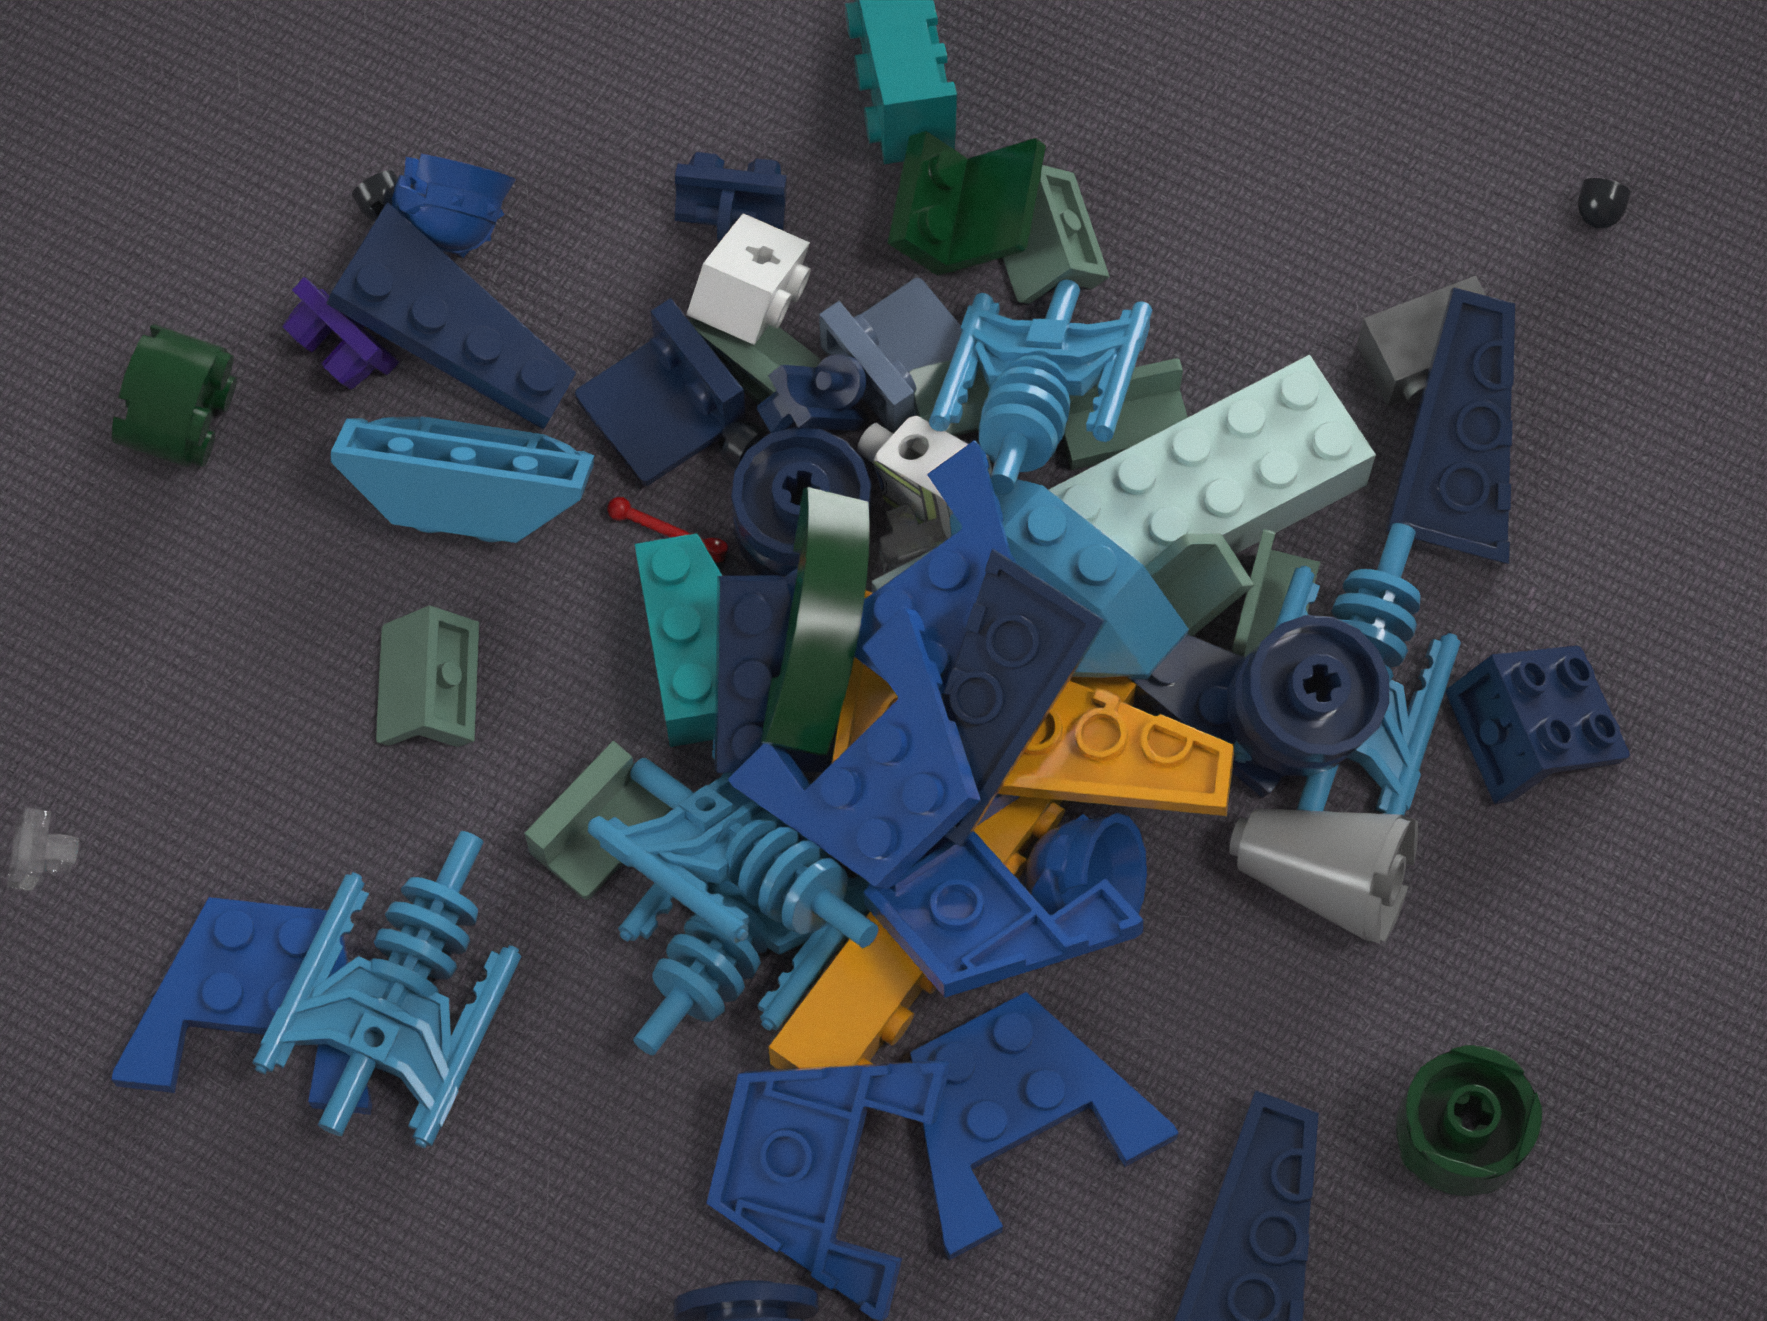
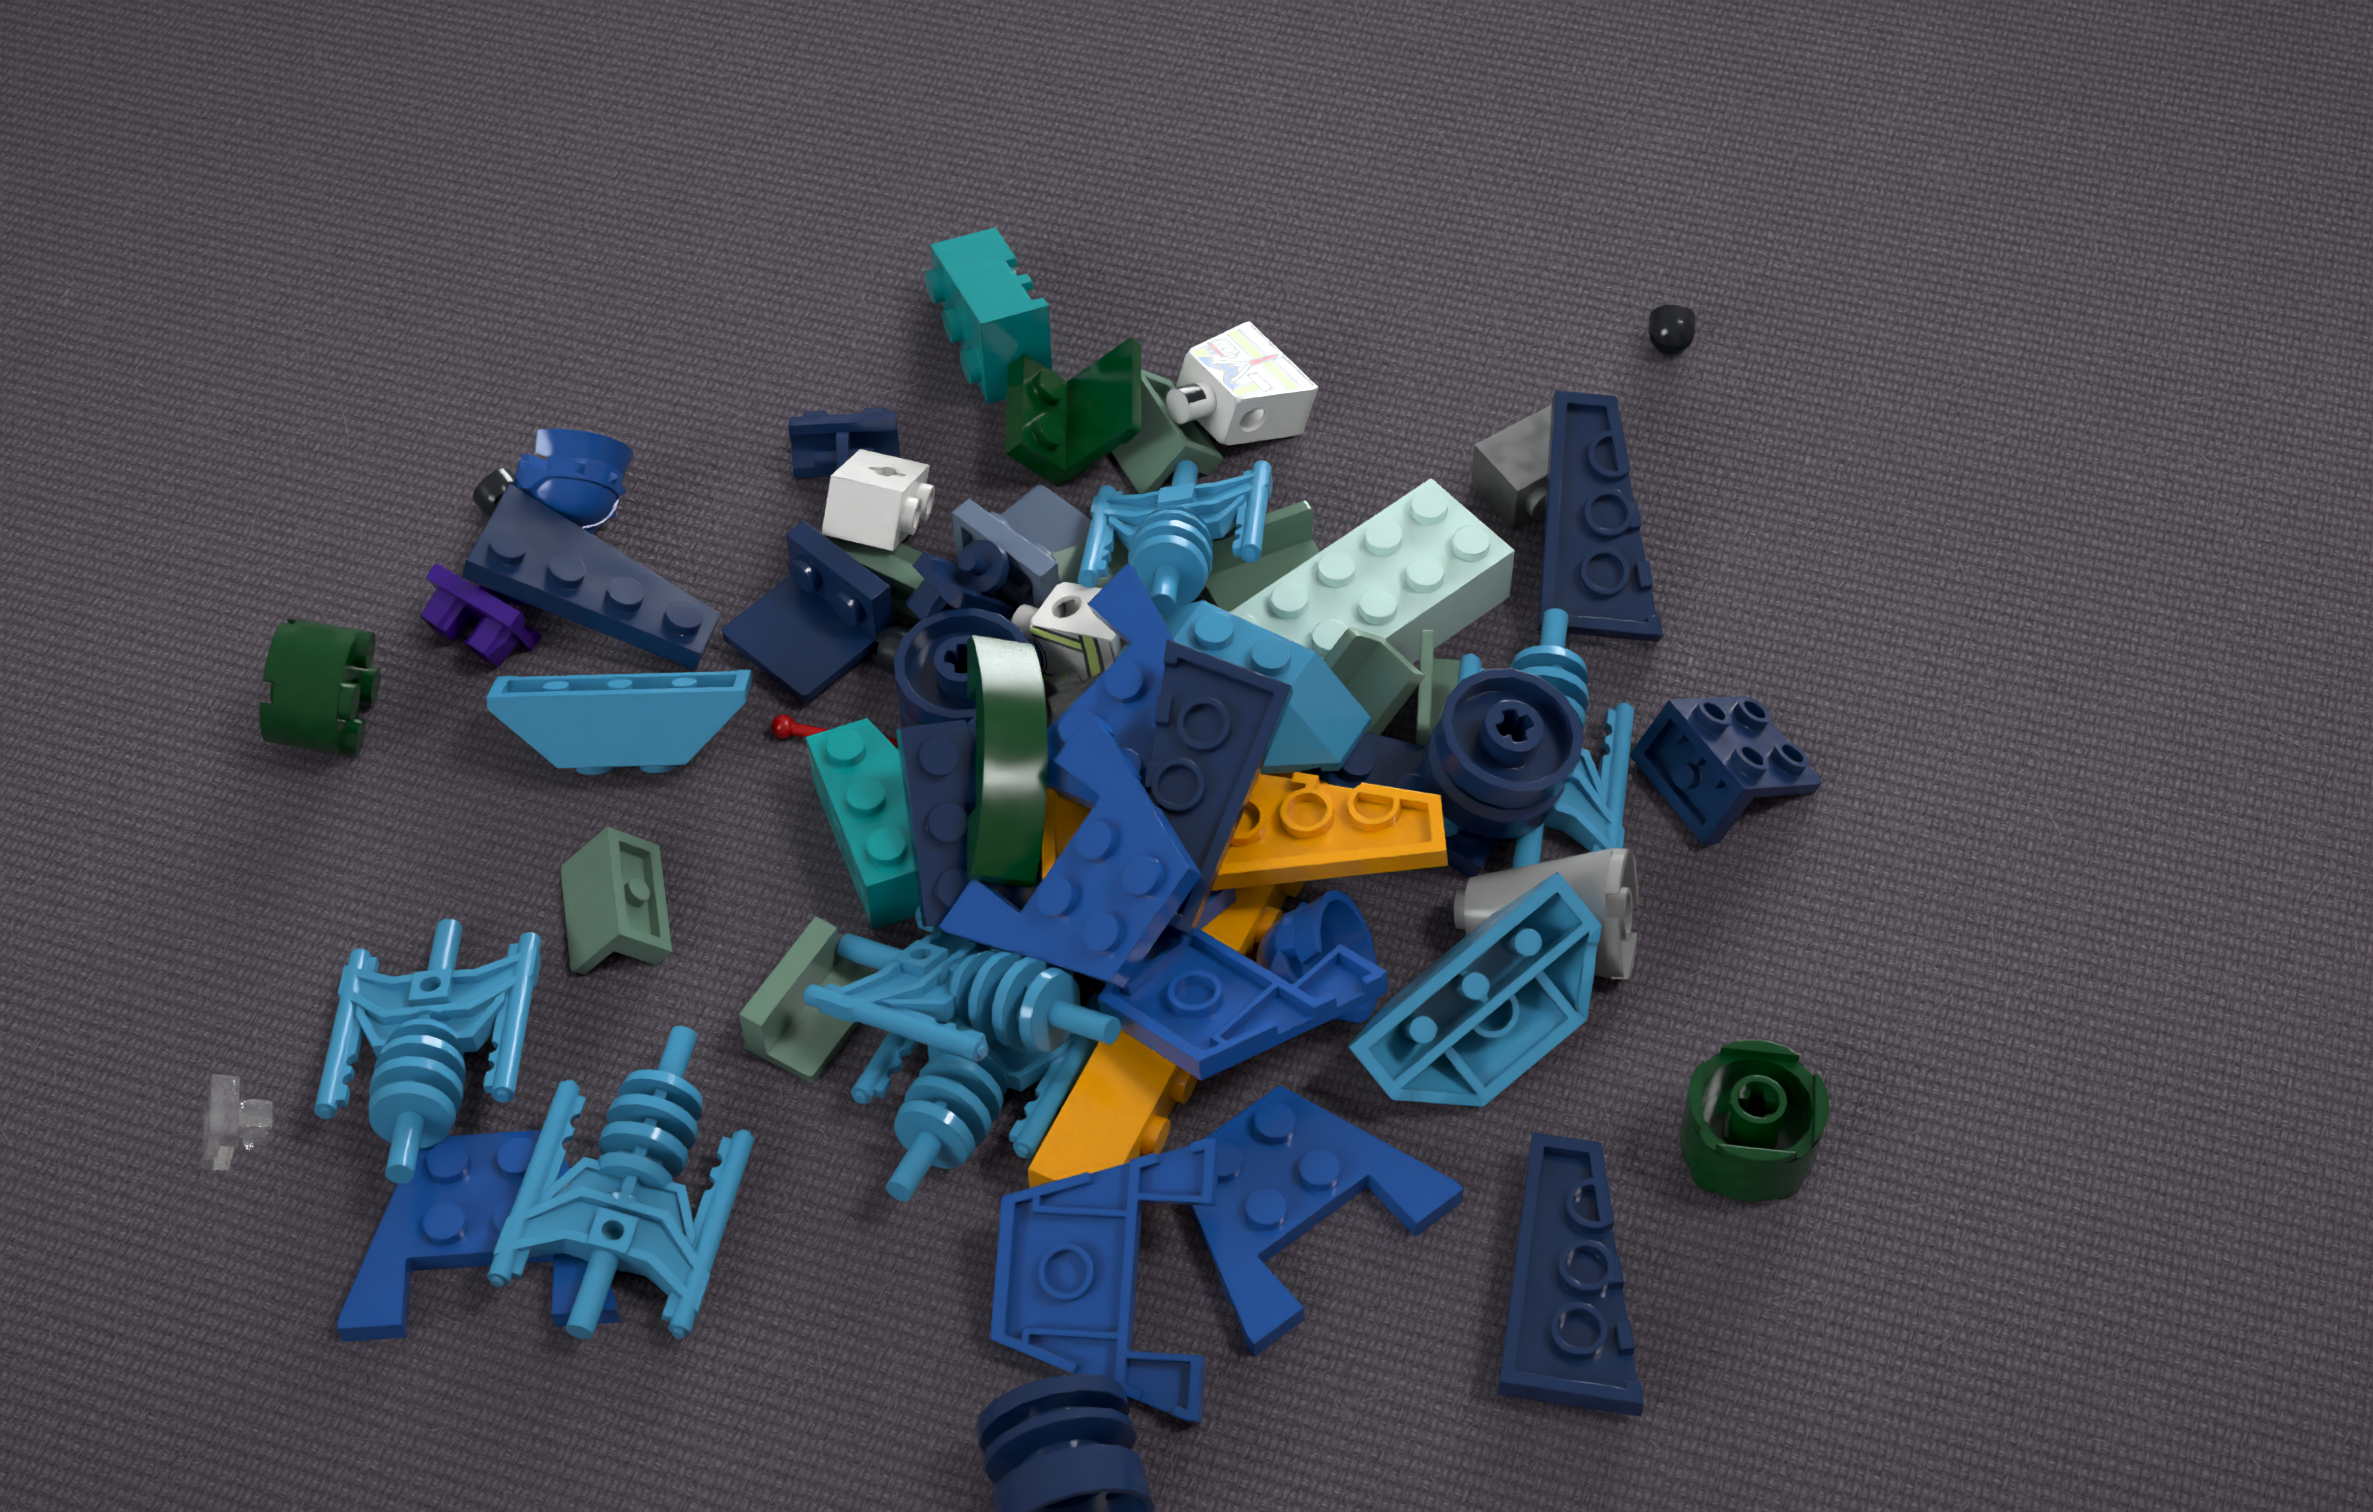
camera: 10 degrees left, 15 degrees down
none -> dark azure bar [314,919,541,1184]
none -> white torso [1166,322,1319,445]
none -> dark azure wedge [1348,872,1602,1107]

